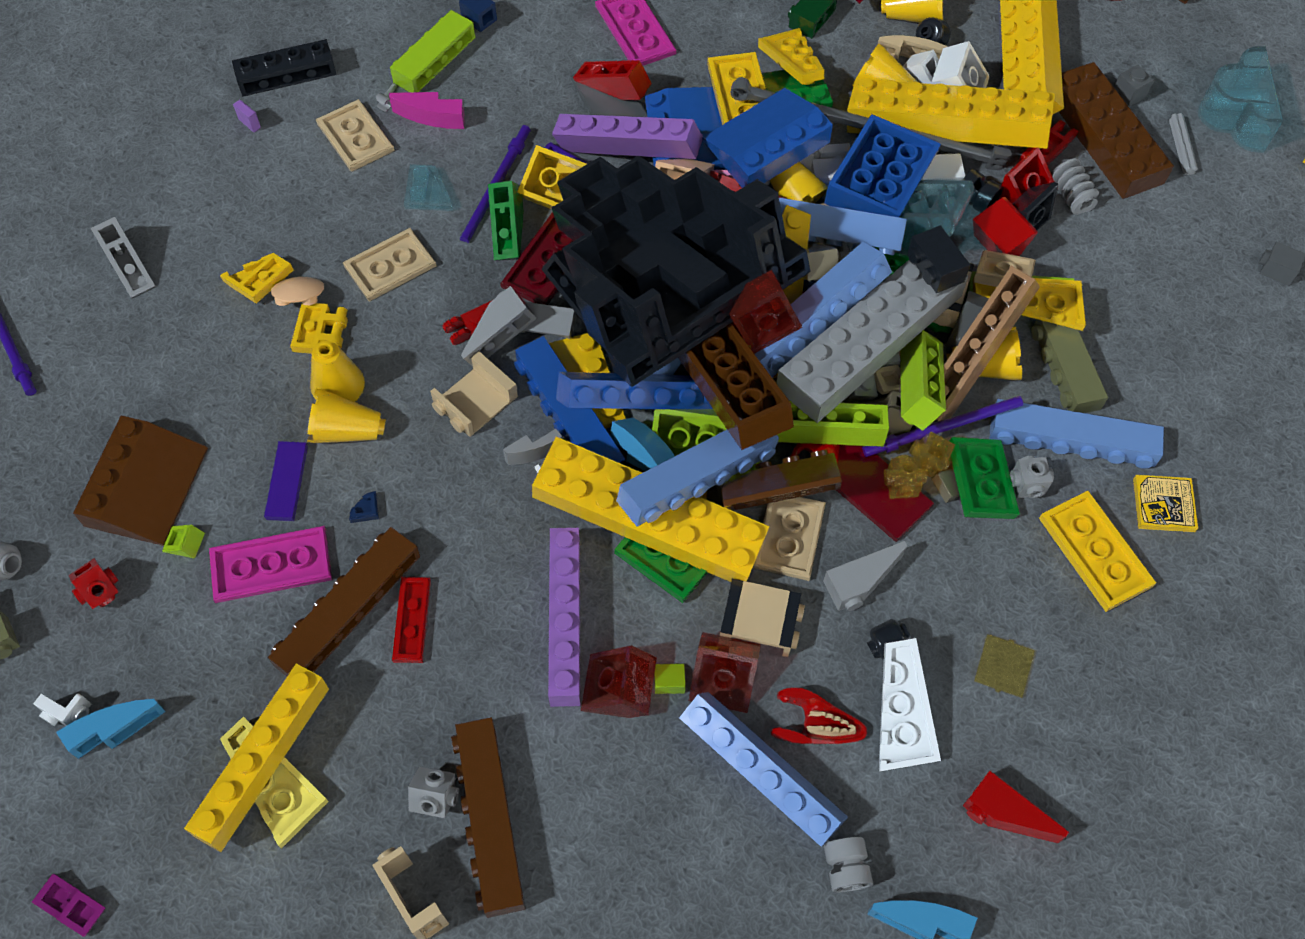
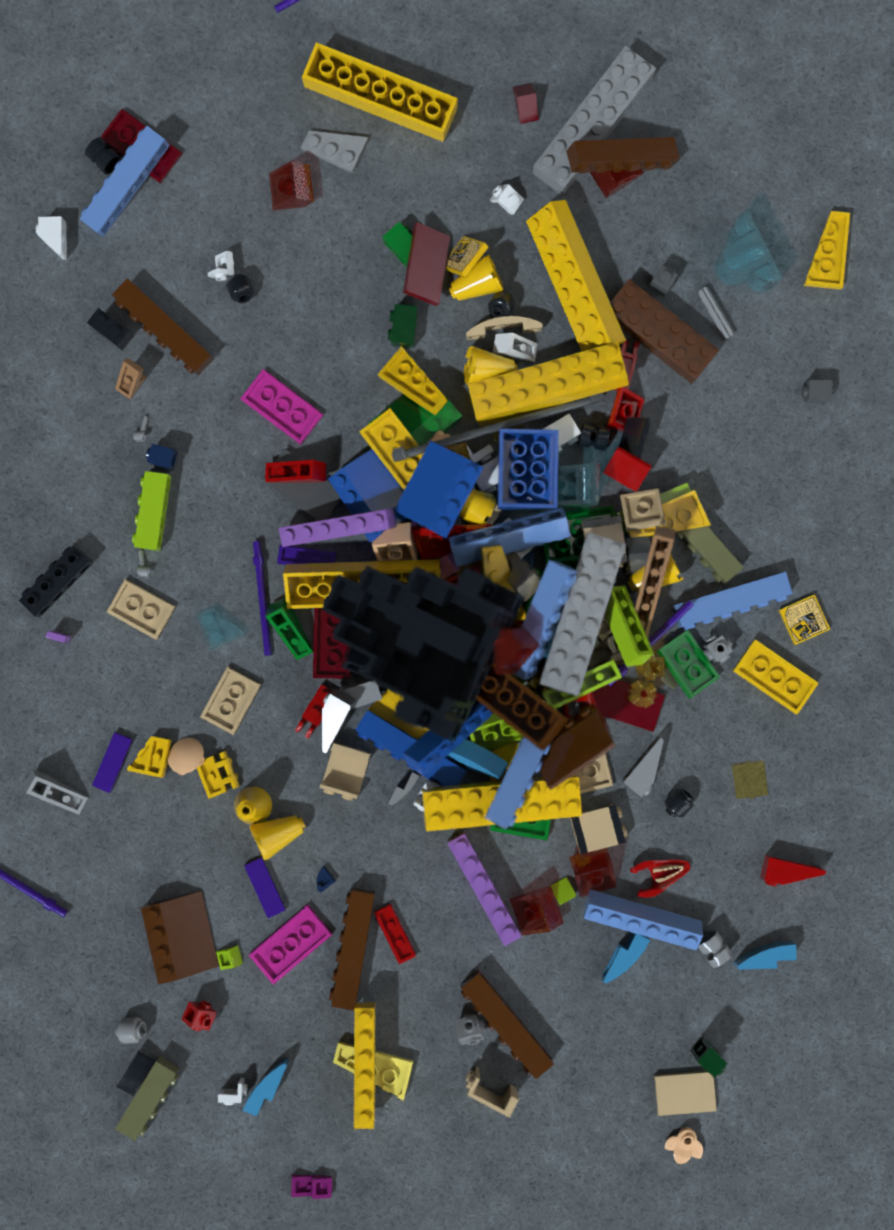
camera: 20 degrees left, 25 degrees up
dark pink slope [389,92,465,129] -> none
white wing [879,638,941,771] -> none
black brick [908,225,970,294] -> none
white brick [931,41,990,88] -> none
light grey piece [1051,158,1099,215] -> none
none -> dark purple tile [92,732,133,793]
none -> dark azure slope [601,933,651,984]

